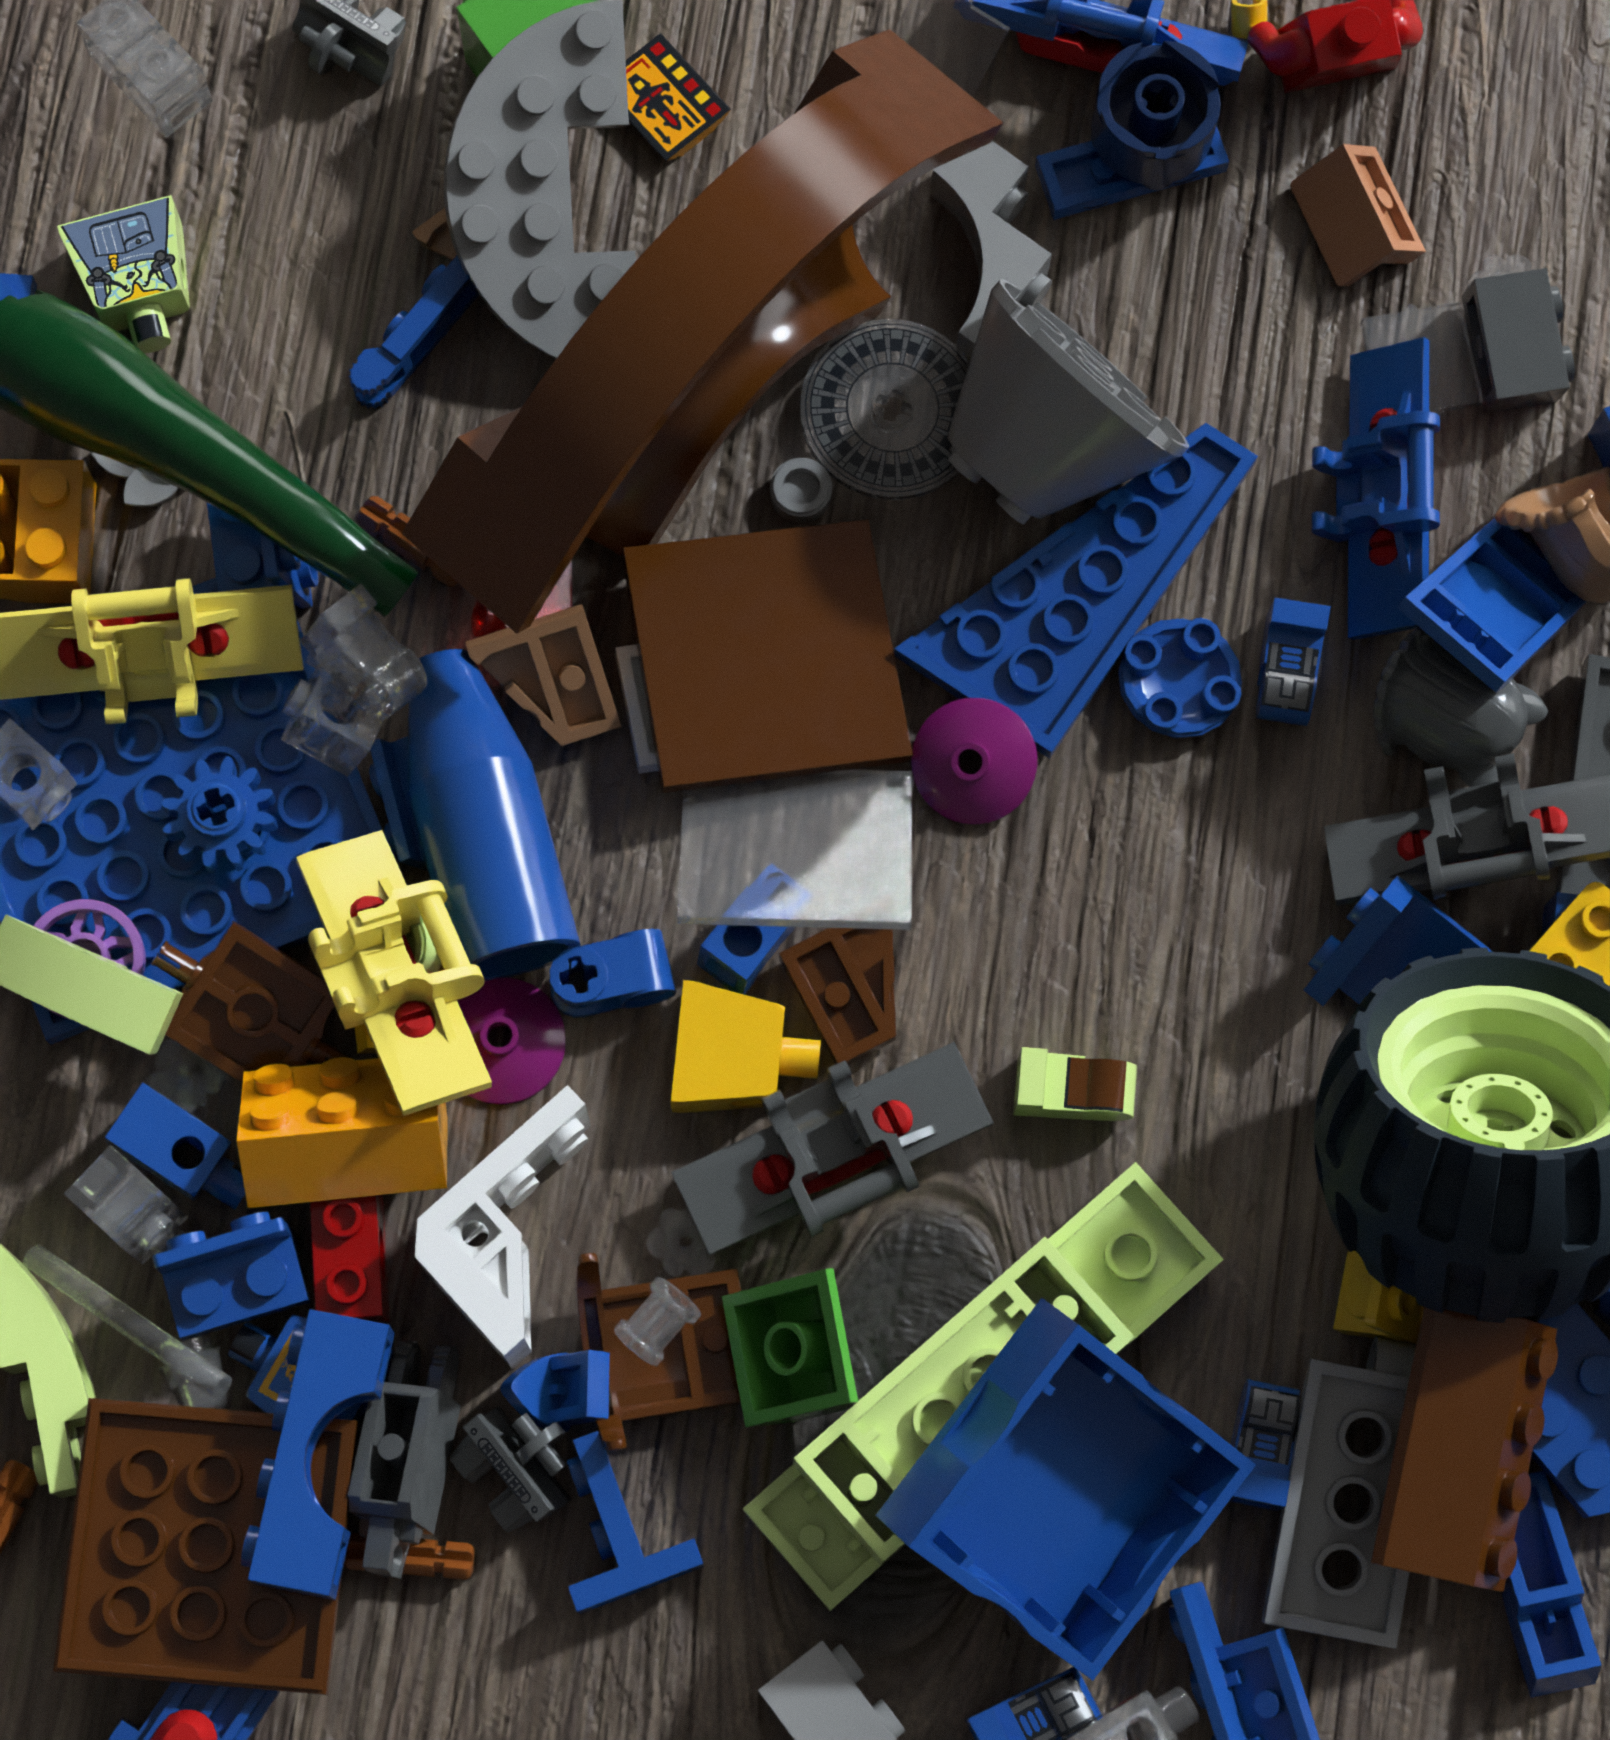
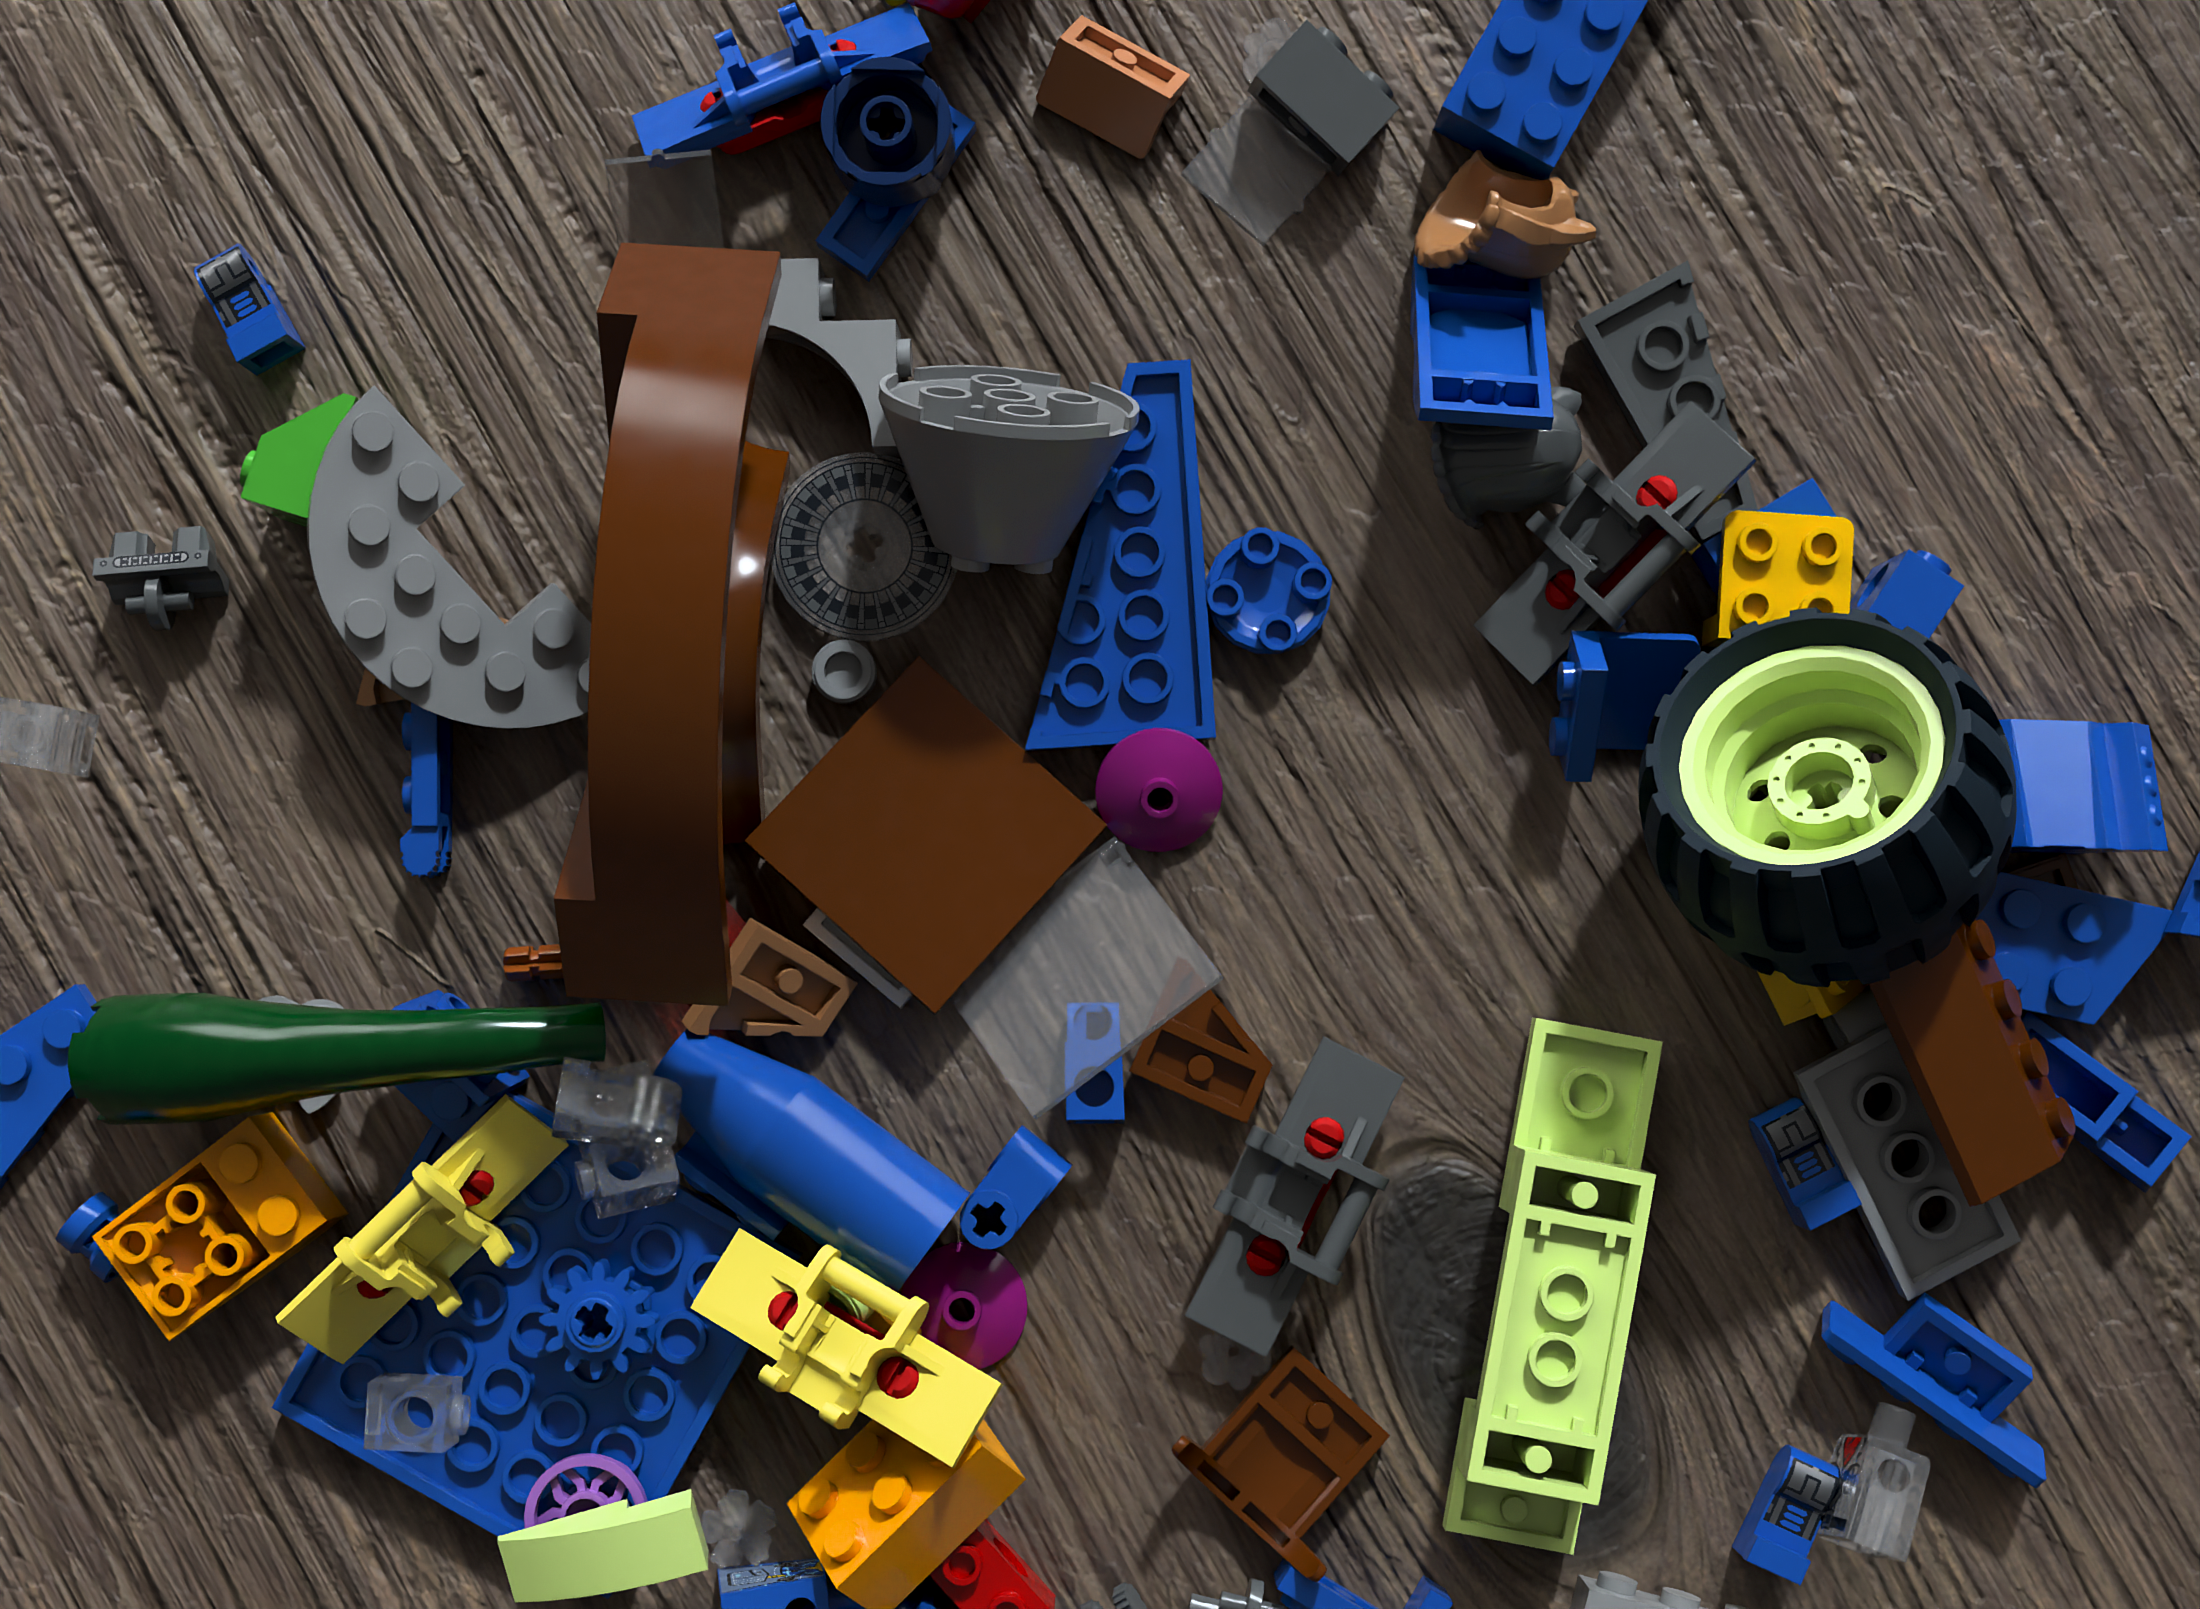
camera: 30 degrees left, 10 degrees up
torso [57,195,190,353] -> none
reddish brown plate [151,921,353,1083] -> none
white bracket [415,1085,591,1369] -> none
blue tile [500,1350,610,1432] -> none
clear bush [614,1277,701,1367] -> none
piece [626,33,731,161] -> none
yellow torso [671,980,821,1113] -> none
bright green slope [722,1268,858,1428] -> none
blue tile [875,1298,1256,1681] -> none
yellowish green leg [1013,1047,1137,1121] -> none
blue leg [1256,597,1331,726] -> none
blue piece [1311,337,1440,640] -> none

